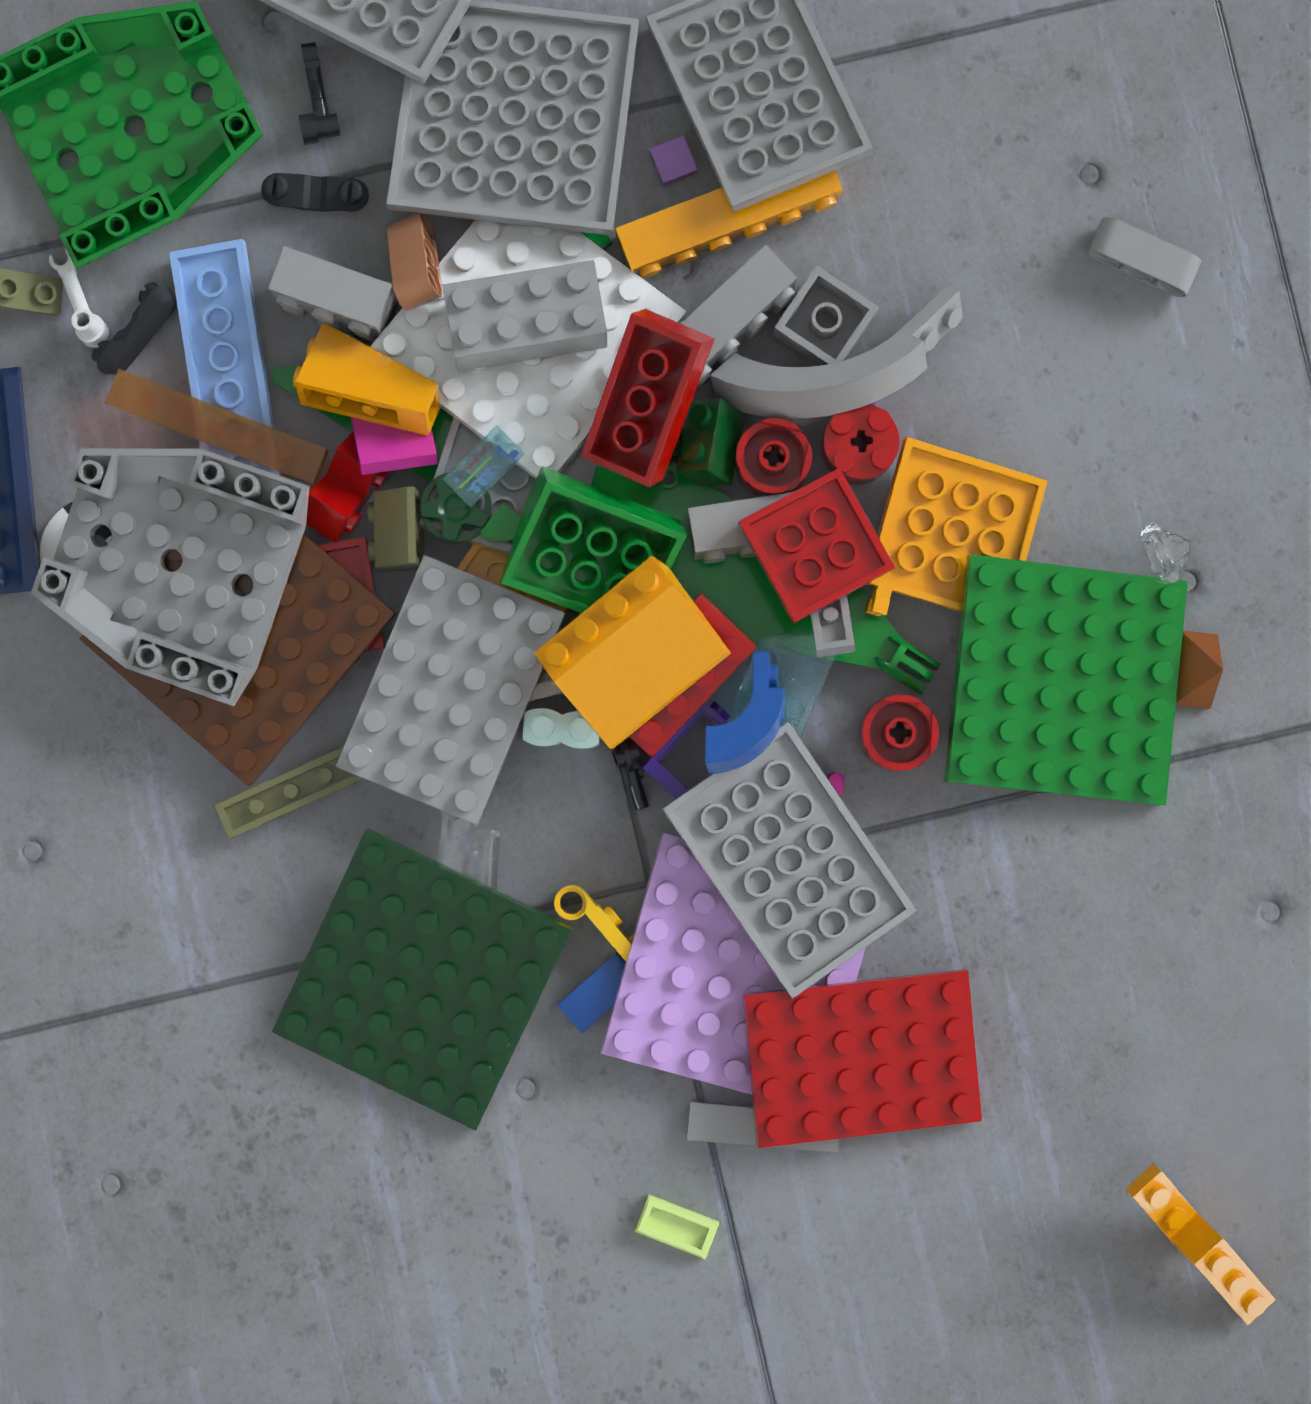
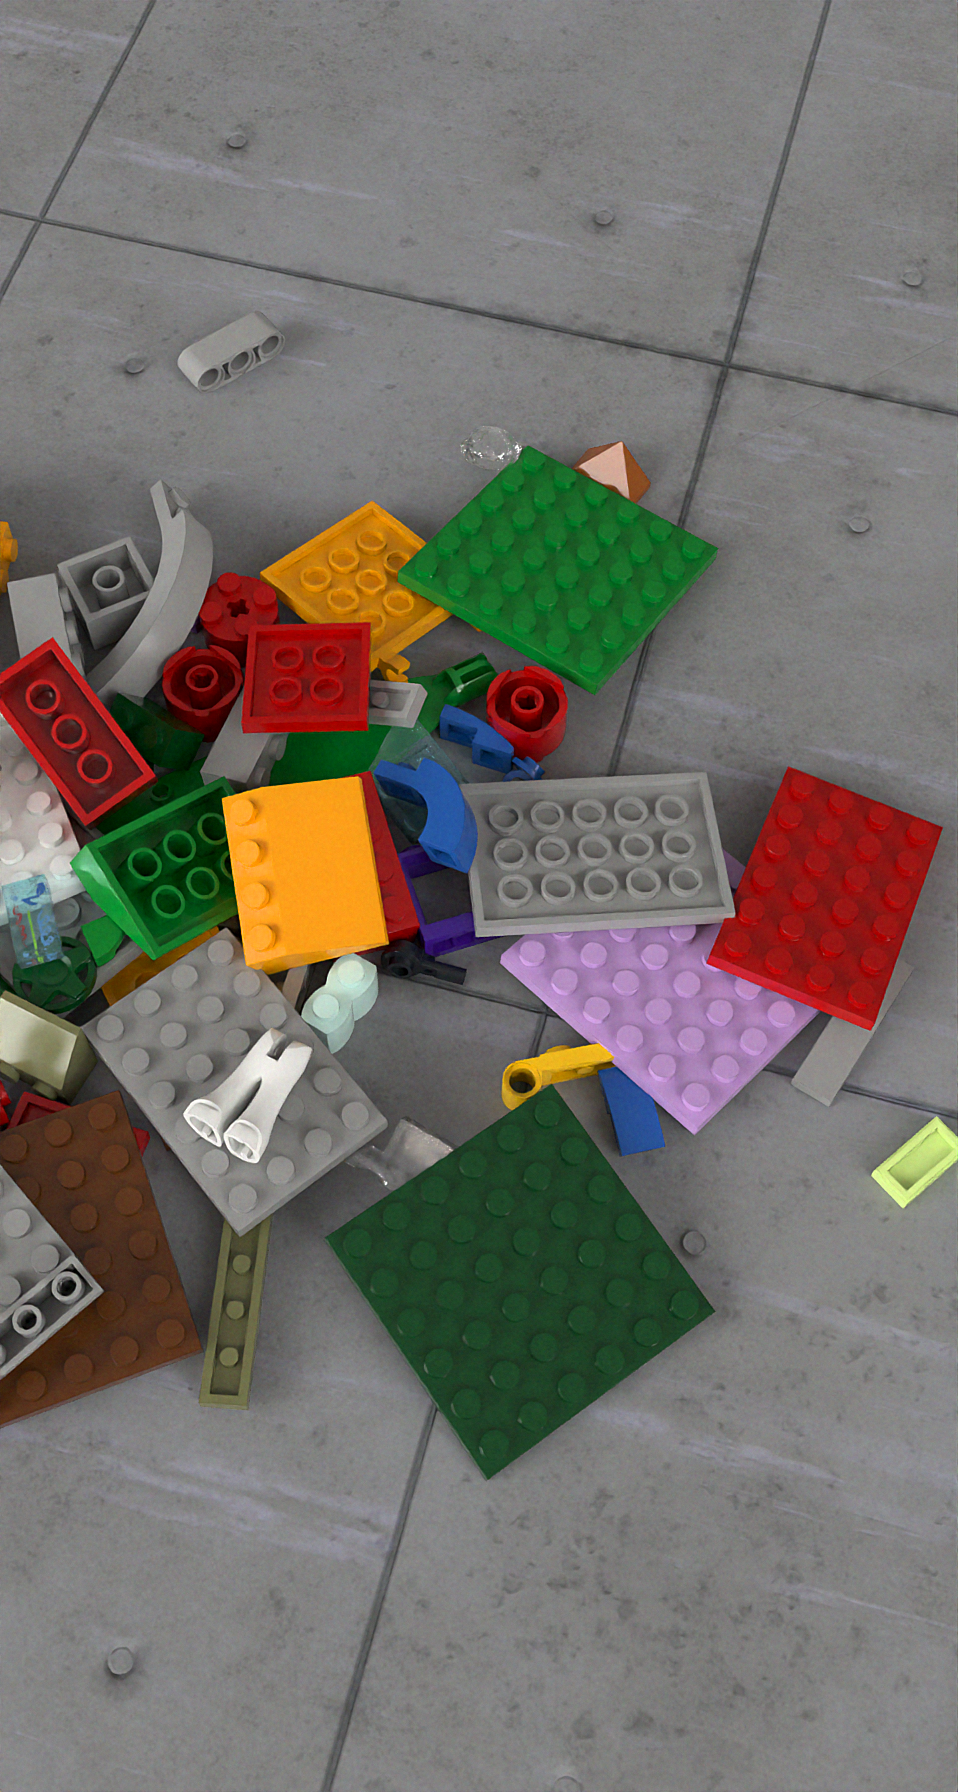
camera: 60 degrees left, 25 degrees down
none -> white piece [183,1028,312,1163]
none -> blue slope [440,704,514,774]
none -> blue plate [502,756,545,782]

